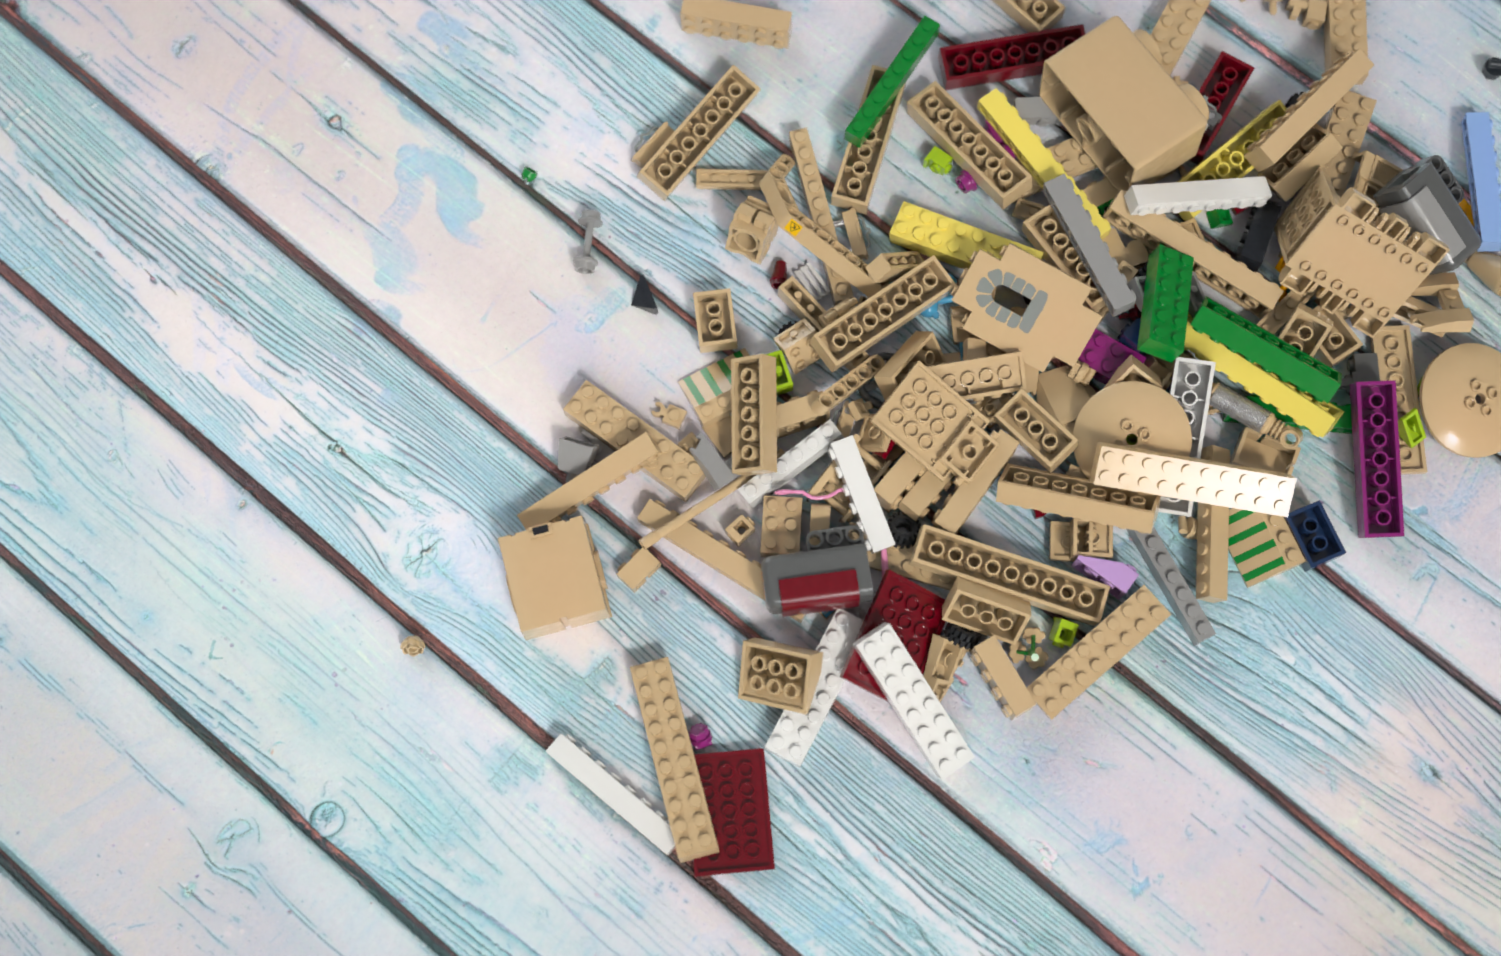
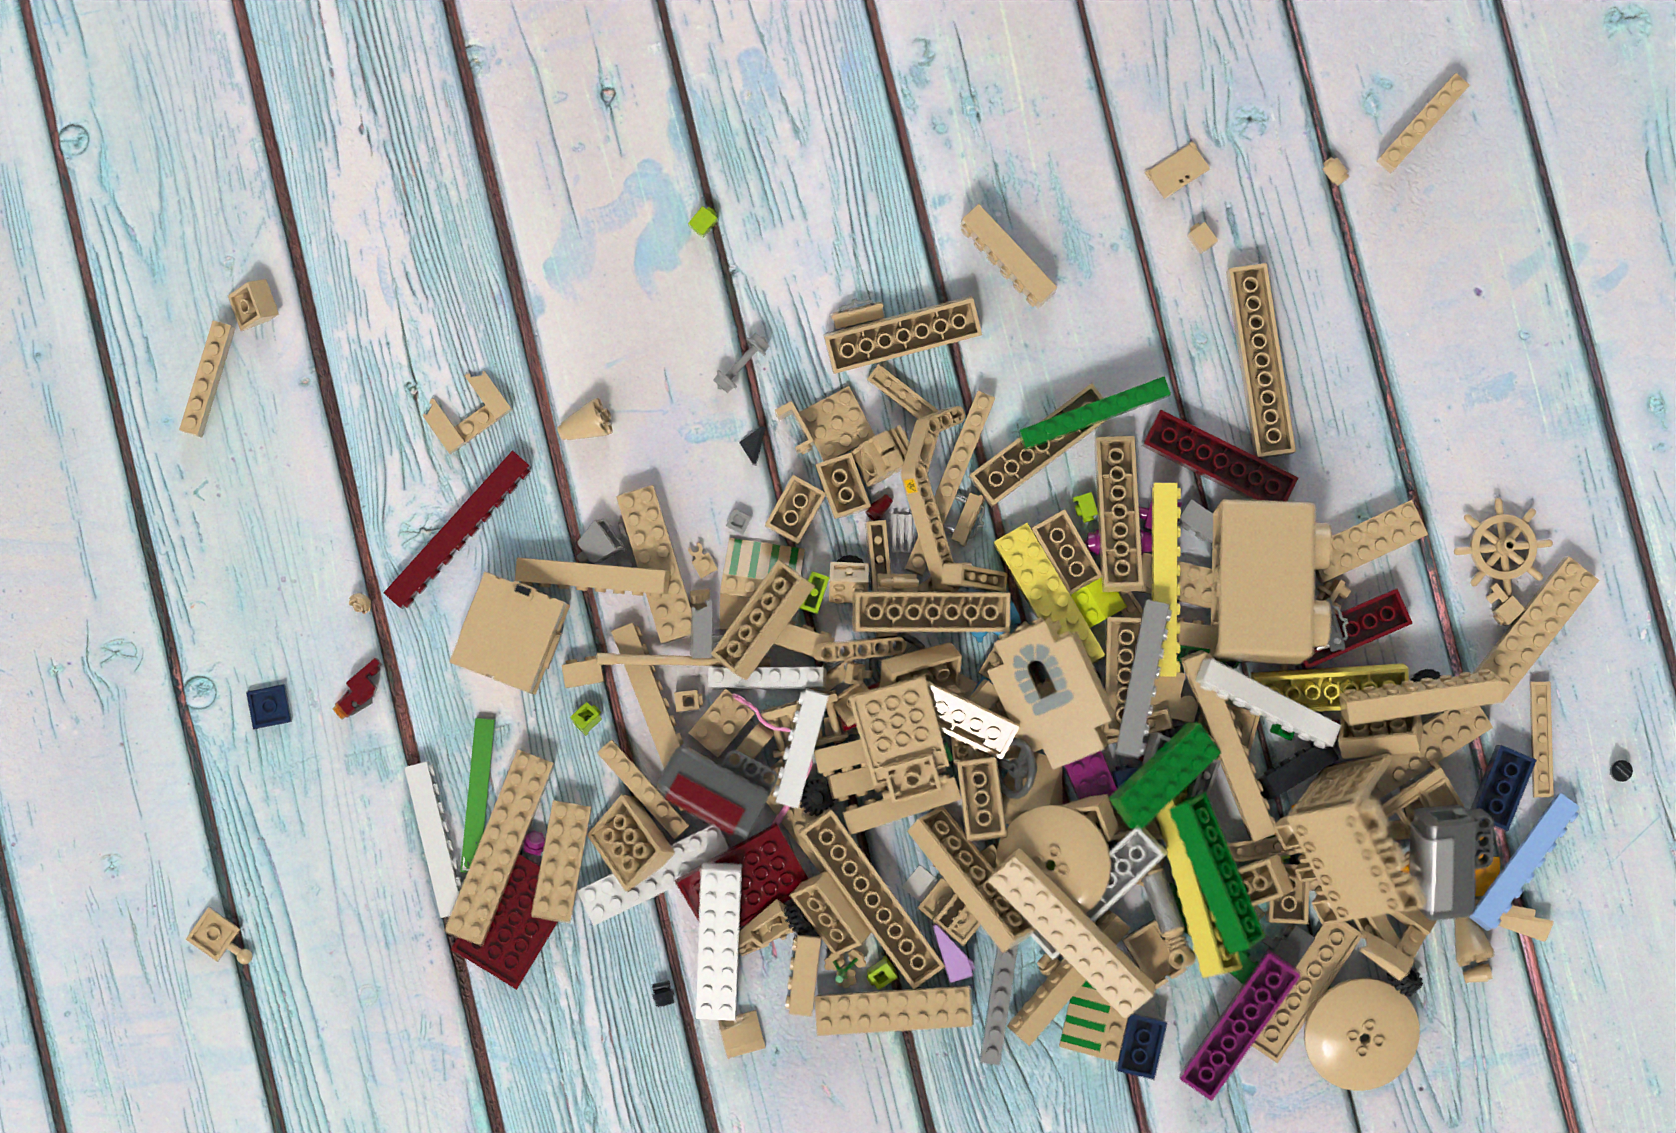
camera: 30 degrees right, 10 degrees up
green hinge [522,167,538,182] -> none
tan piece [1067,360,1096,386] -> none
lime slope [1398,408,1426,448] -> none
none -> tan brick [179,320,235,438]
none -> tan slope [228,279,279,331]
none -> dark blue tile [246,684,292,730]
none -> dark red plate [332,658,382,720]
none -> dark red brick [383,450,531,609]
none -> tan wedge [423,371,512,454]
none -> bright green tile [460,718,495,873]
none -> tan brick [532,800,591,924]
none -> tan cone [557,398,613,440]
none -> lime brick [570,702,602,736]
none -> tan brick [597,740,690,839]
none -> black piece [652,981,675,1007]
none -> lime brick [688,206,718,239]
none -> tan slope [718,1010,766,1059]
none -> light grey plate [726,509,752,535]
none -> tan panel [775,401,814,455]
none -> tan plate [798,386,875,461]
none -> tan slope [815,453,871,519]
none -> white sticker [902,866,938,903]
none -> dark grey piece [996,738,1037,799]
none -> tan brick [1031,509,1101,595]
none -> neon yellow slope [1071,578,1127,628]
none -> black tyre [1386,966,1423,997]
none -> dark blue brick [1471,745,1537,831]
none -> tan plate [1530,681,1554,797]

